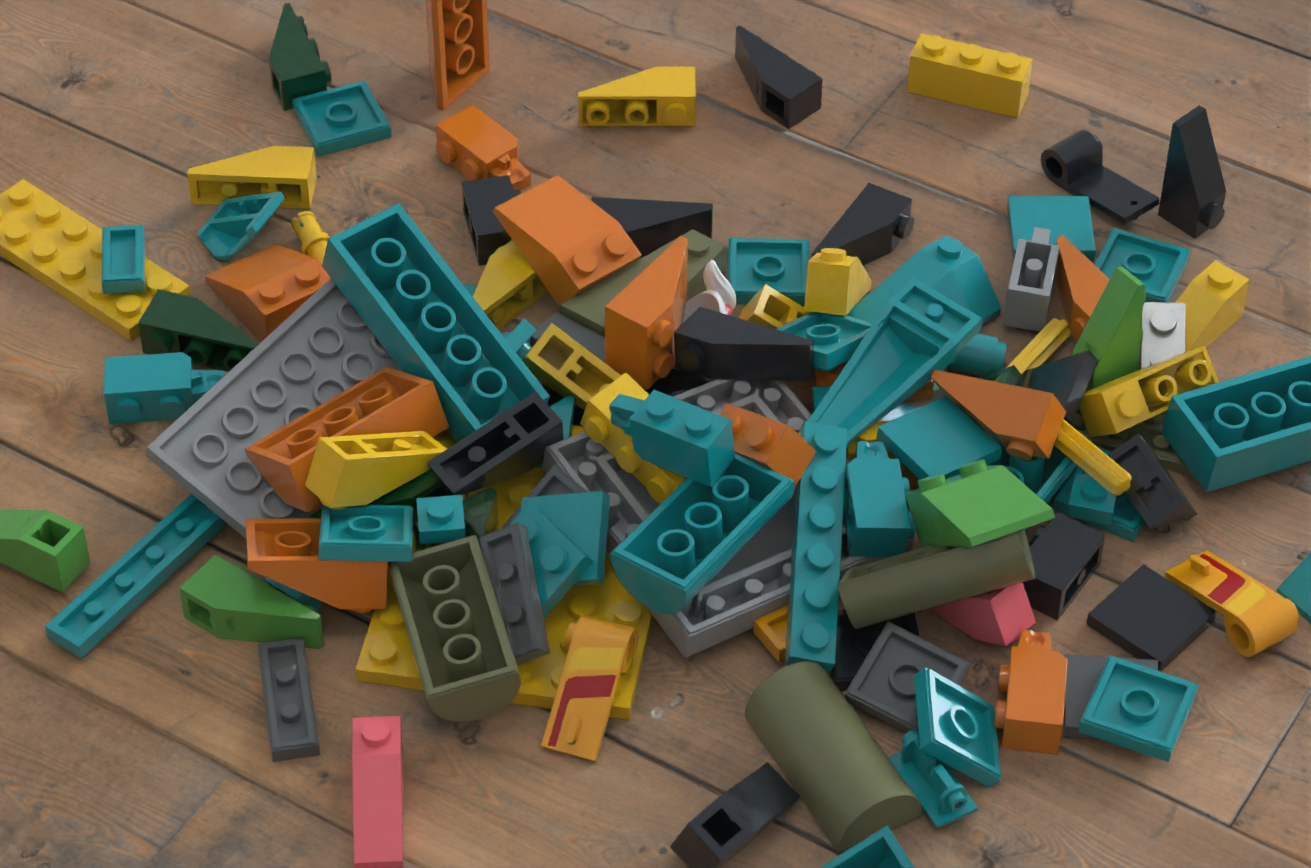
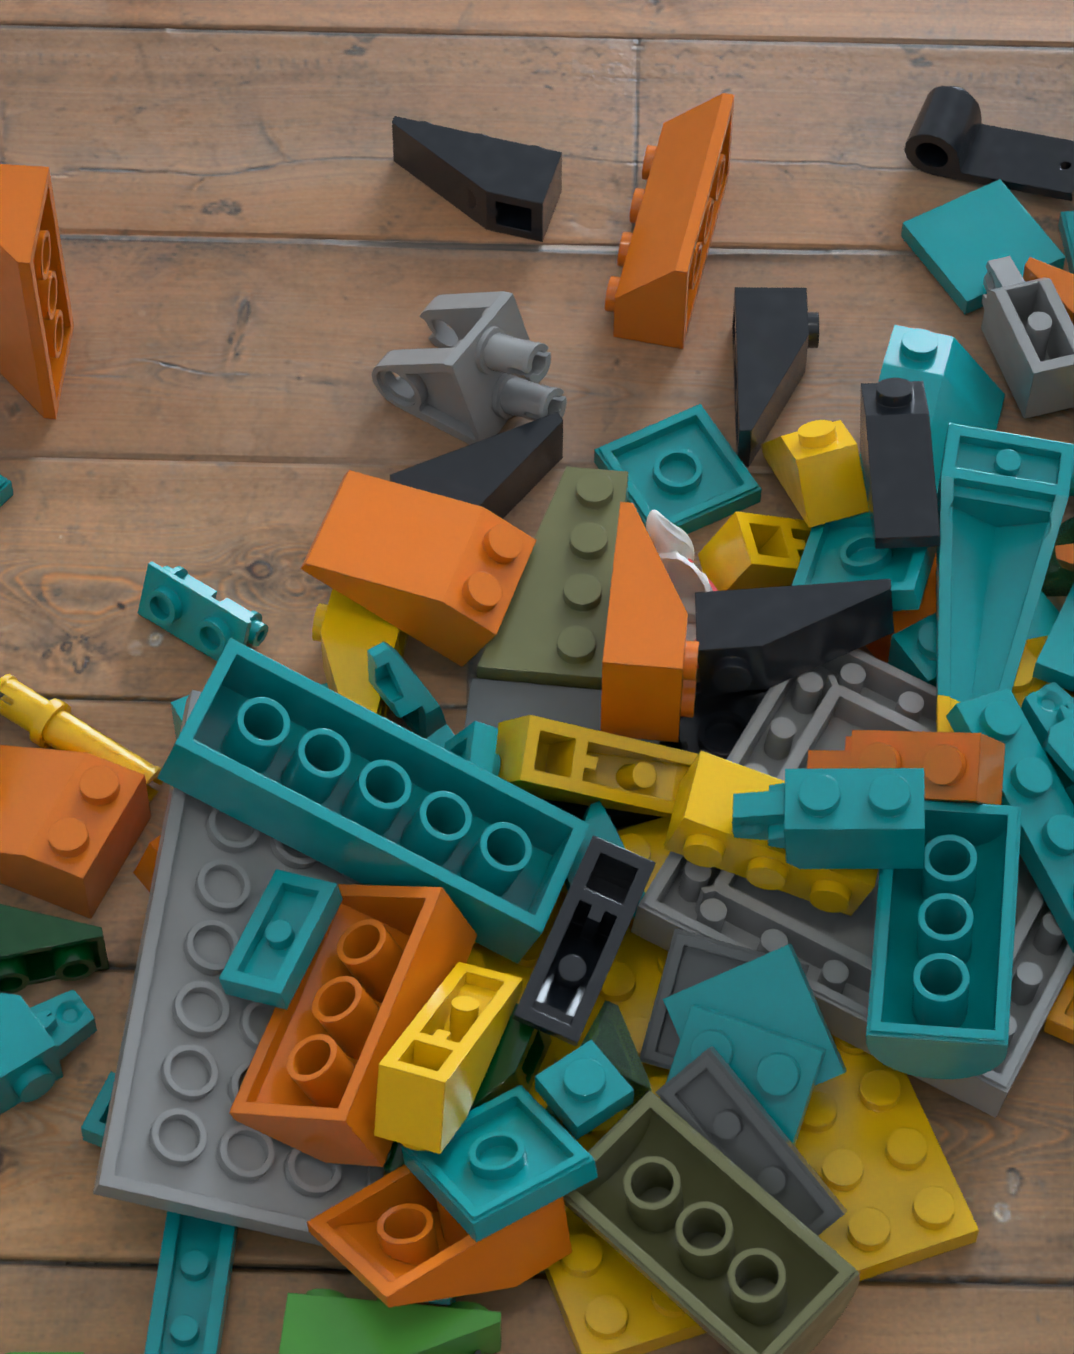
camera: 30 degrees left, 10 degrees up
orange hinge [436,104,531,191] -> none
black brick [462,175,521,266] -> none
light orange door [541,614,638,762] -> none
yellow slope [578,66,696,127] -> none
yellow brick [907,33,1033,118] -> none
none -> teal hinge [138,561,269,662]
none -> teal plate [219,869,343,1010]
none -> teal slope [367,641,446,739]
none -> light grey piece [372,291,567,445]
none -> orange slope [605,93,735,349]
none -> black slope [860,378,940,549]

